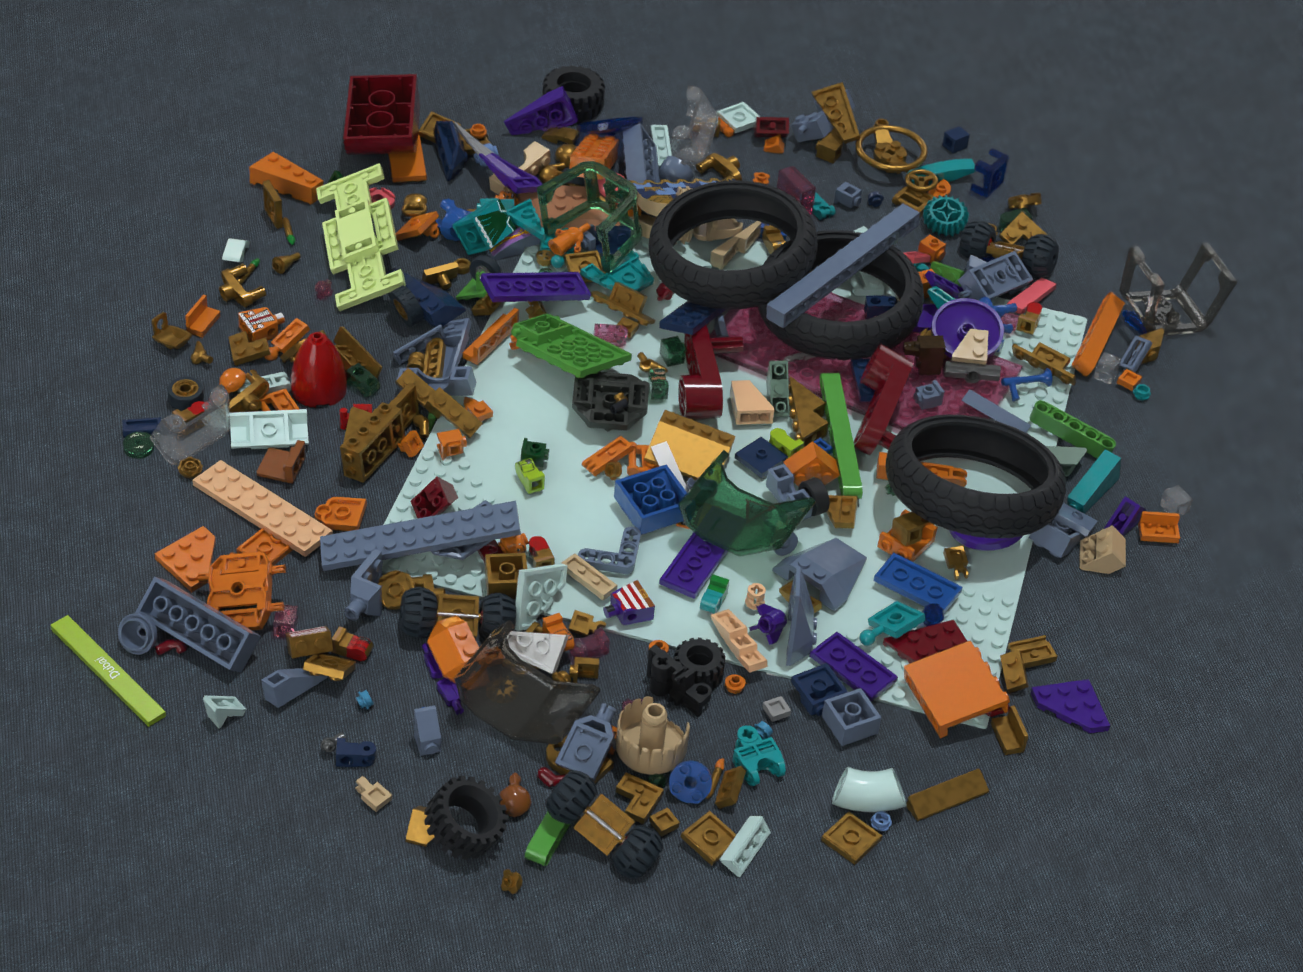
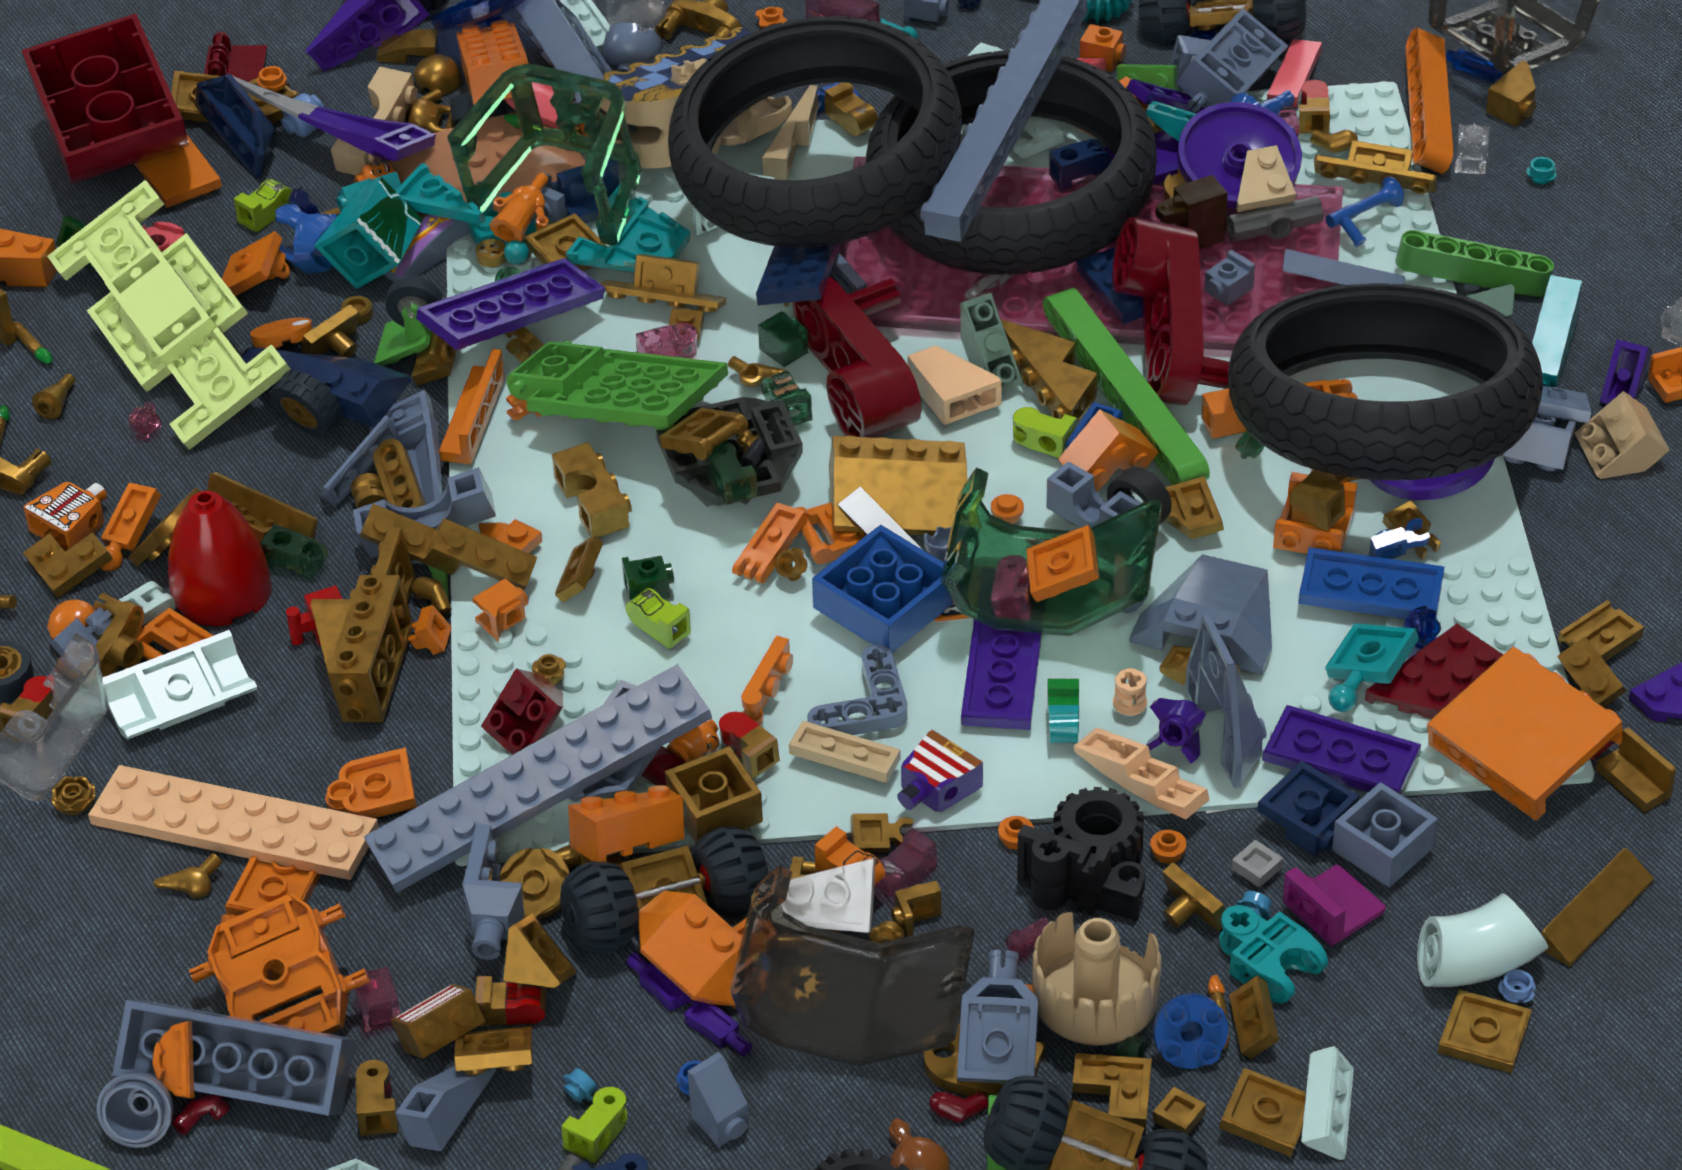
camera: 15 degrees left, 0 degrees up
orange plate [155,526,216,593] -> none
dark orange bracket [256,440,306,484] -> none
pearl gold piece [402,193,427,217] -> none
light aqua plate [515,564,568,631] -> none
dark red tile [656,283,674,301] -> none
dark blue plate [734,437,788,478] -> none
orange plate [1117,369,1142,391] -> none
sand blue tile [1118,336,1152,373] -> none
none -> sand blue plate [49,607,112,668]
none -> orange tile [152,1021,194,1098]
none -> pearl gold animal [153,853,223,898]
none -> dark red hinge [204,32,267,82]
none -> lime leg [233,179,294,233]
none -> orange tile [250,317,313,349]
none -> clear blue plate [288,187,321,214]
none -> pearl gold leg [356,1060,399,1136]
none -> pearl gold slope [503,914,577,988]
none -> pearl gold plate [532,654,566,685]
none -> pearl gold arch [552,442,632,537]
none -> pearl gold plate [555,536,604,602]
none -> lime leg [561,1087,627,1163]
none -> orange wedge [568,785,685,862]
none -> pearl gold plate [659,408,748,460]
none -> clear green leg [708,442,758,505]
none -> orange plate [741,635,794,726]
none -> orange plate [991,494,1024,525]
none -> clear pink leg [991,555,1031,620]
none -> orange plate [1026,525,1099,603]
none -> pearl gold tile [1162,862,1225,932]
none -> magenta bracket [1282,865,1386,946]
none -> pearl gold arm [1310,129,1358,154]
none -> blue plate [1369,518,1430,559]

